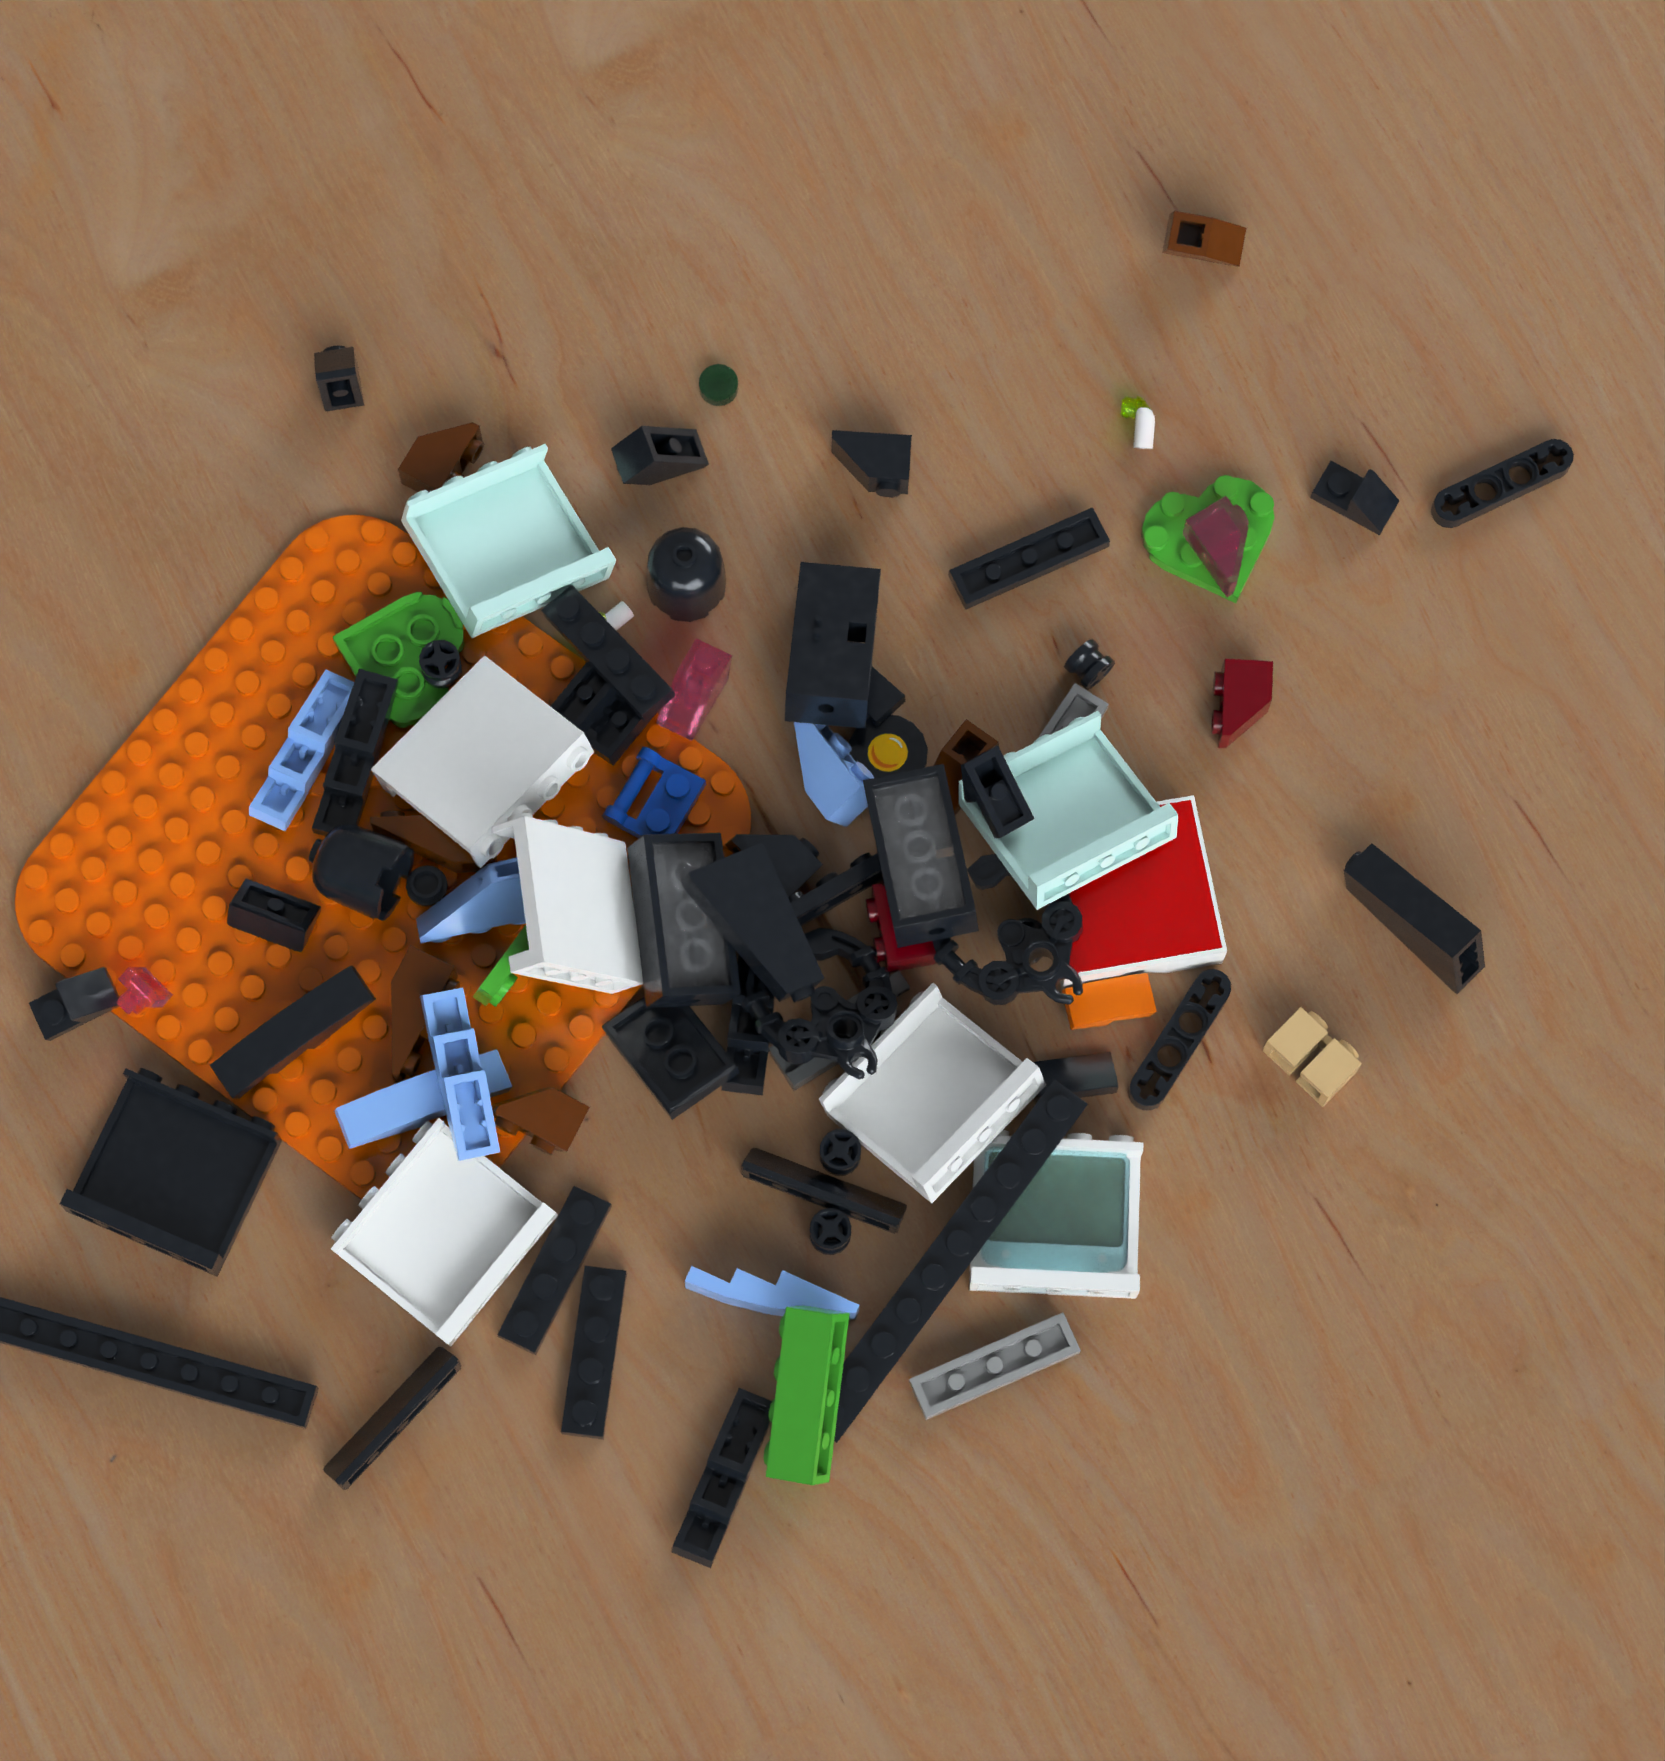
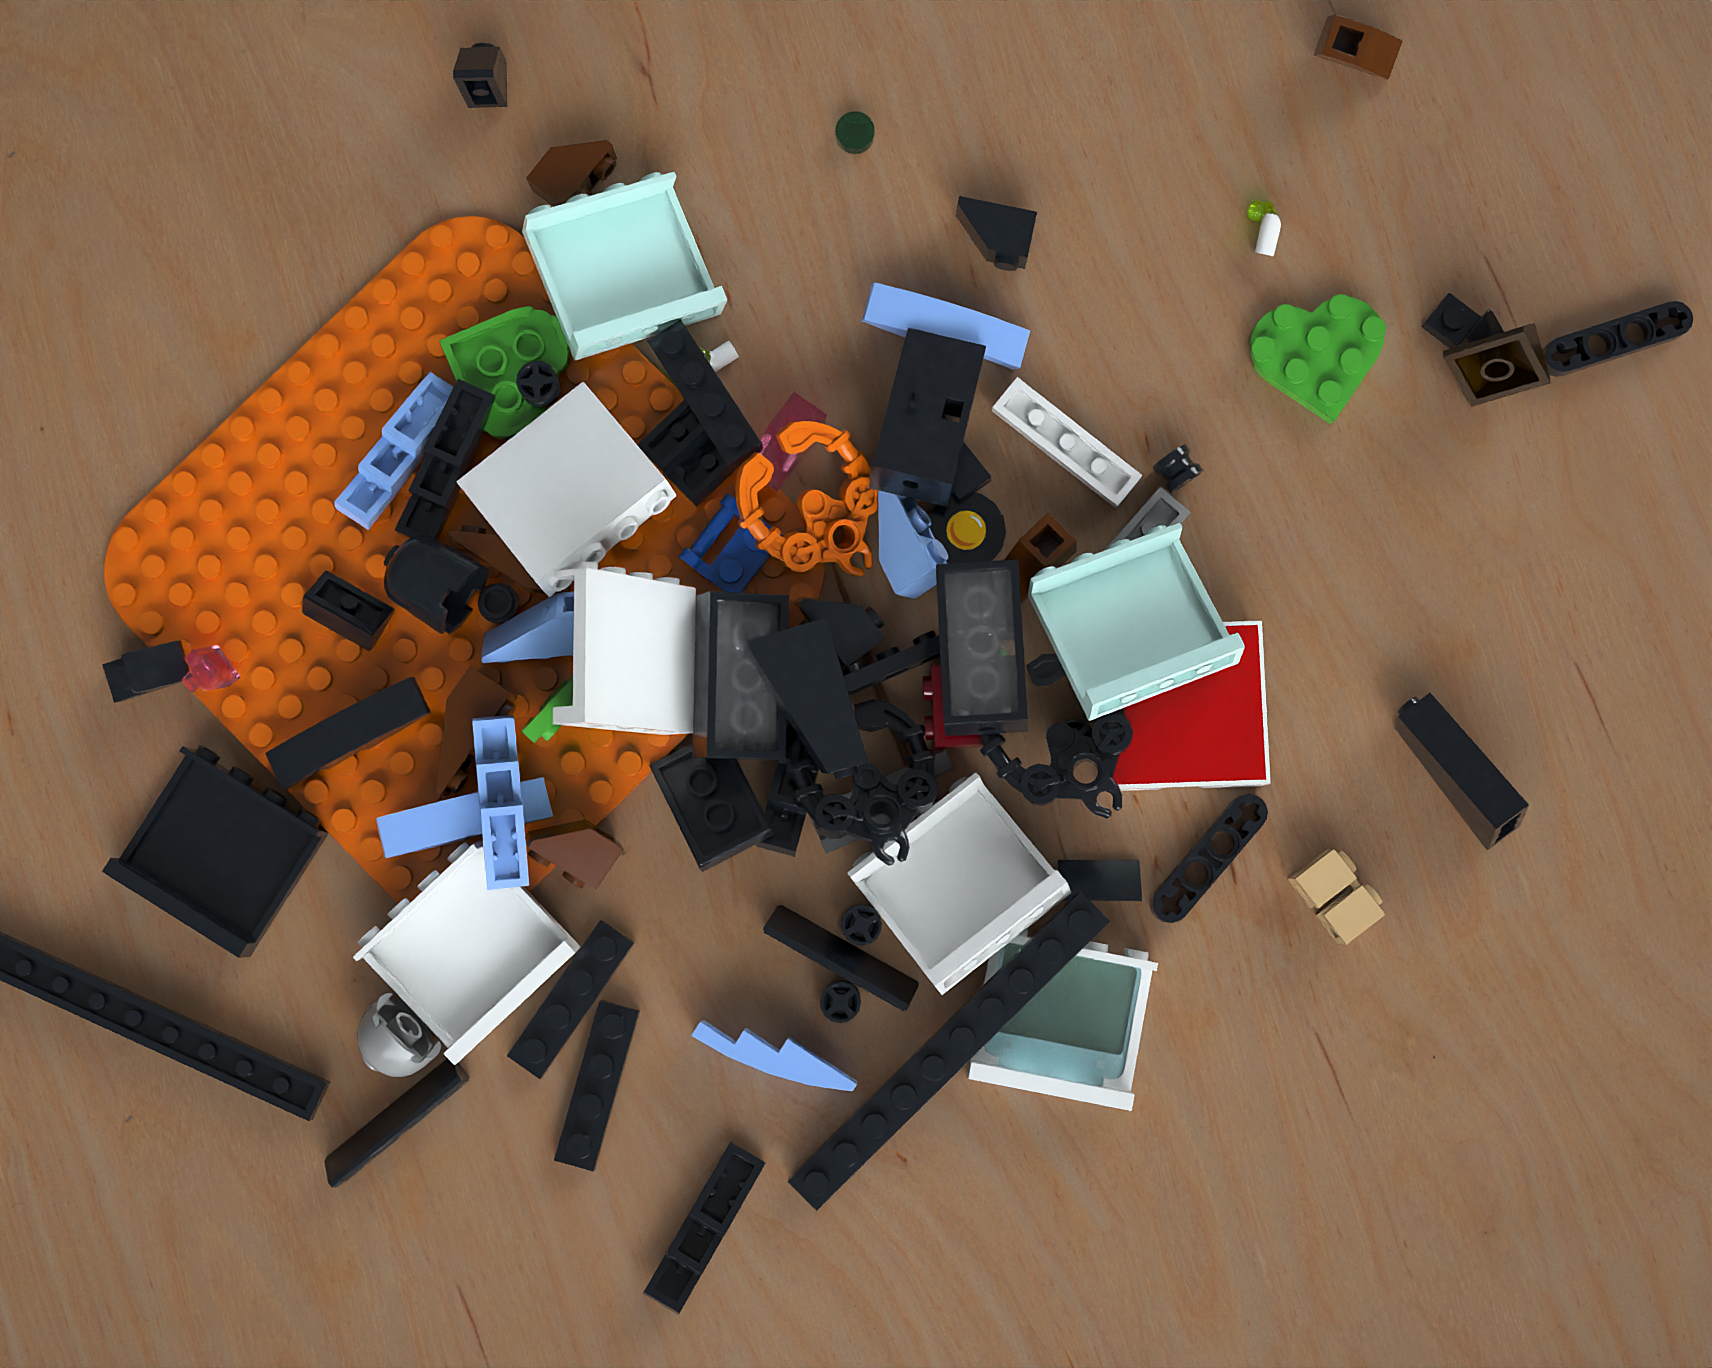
camera: 15 degrees right, 10 degrees up
black slope [611,426,709,485] -> none
black cylinder [647,527,726,622] -> none
bright green brick [764,1305,850,1485] -> none
light grey plate [909,1313,1081,1420] -> none
black plate [948,507,1110,610] -> none
black slope [961,745,1035,838] -> none
orange slope [1062,973,1157,1030] -> none
clear pink slope [1182,496,1249,597] -> none
dark red slope [1211,659,1273,748] -> none
none -> light grey cylinder [356,993,441,1077]
none -> orange piece [736,421,878,578]
none -> light blue slope [861,282,1030,370]
none -> white plate [992,377,1143,509]
none -> dark brown slope [1443,323,1551,407]

